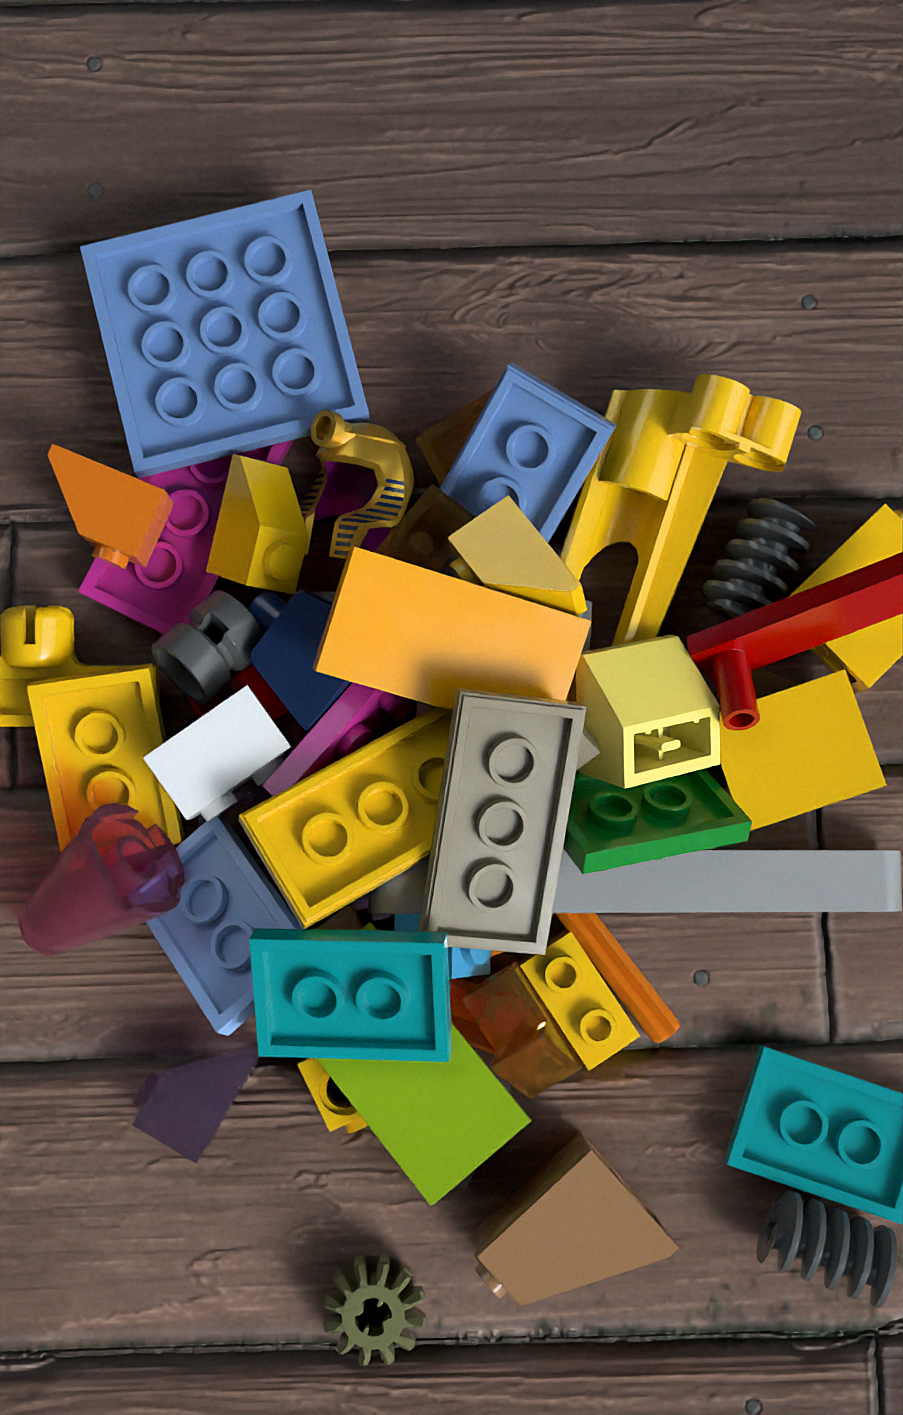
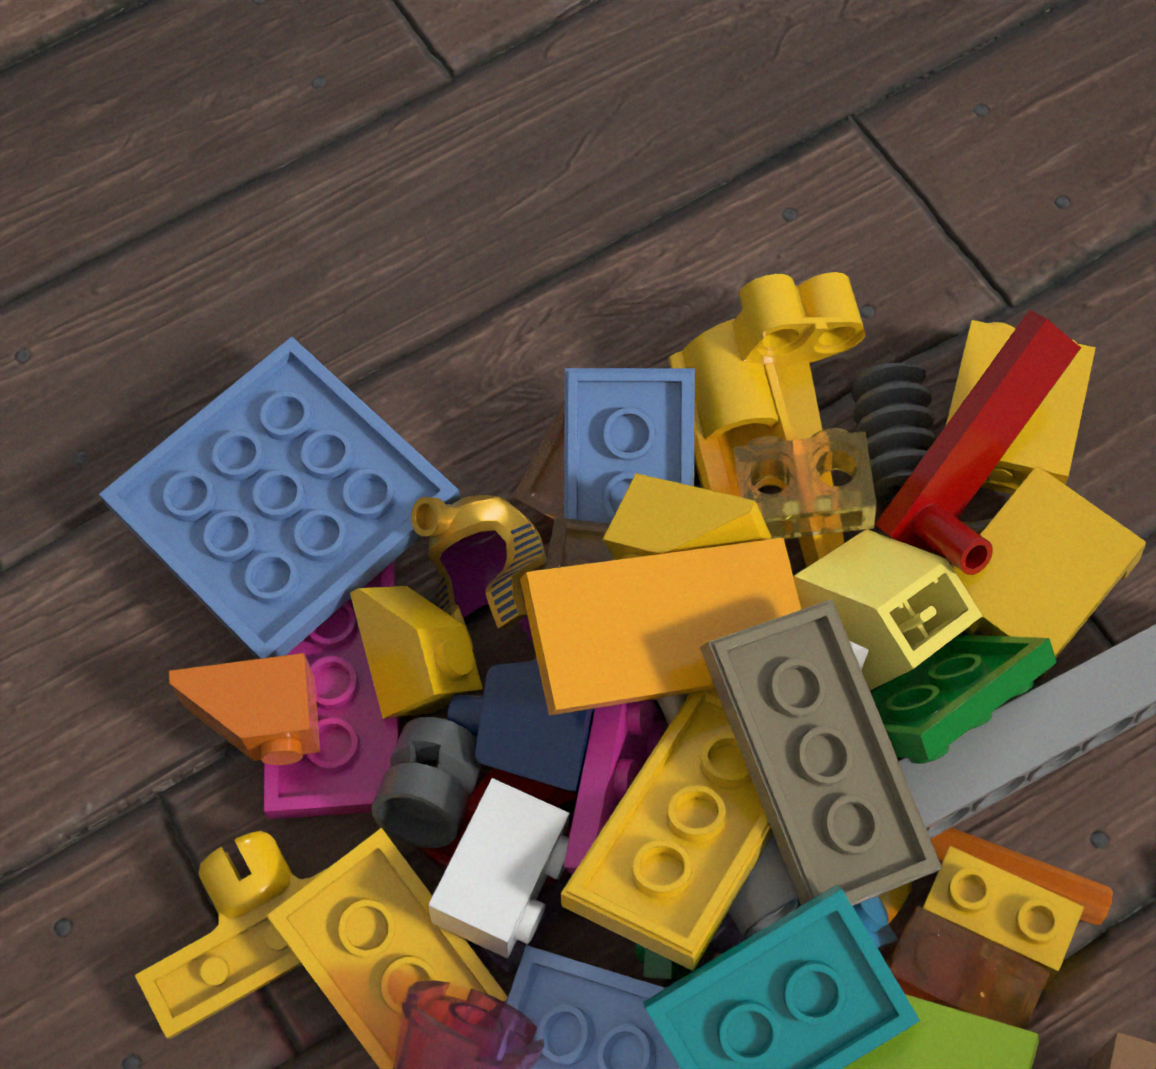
camera: 20 degrees left, 20 degrees down
none -> clear yellow brick [733,428,876,539]

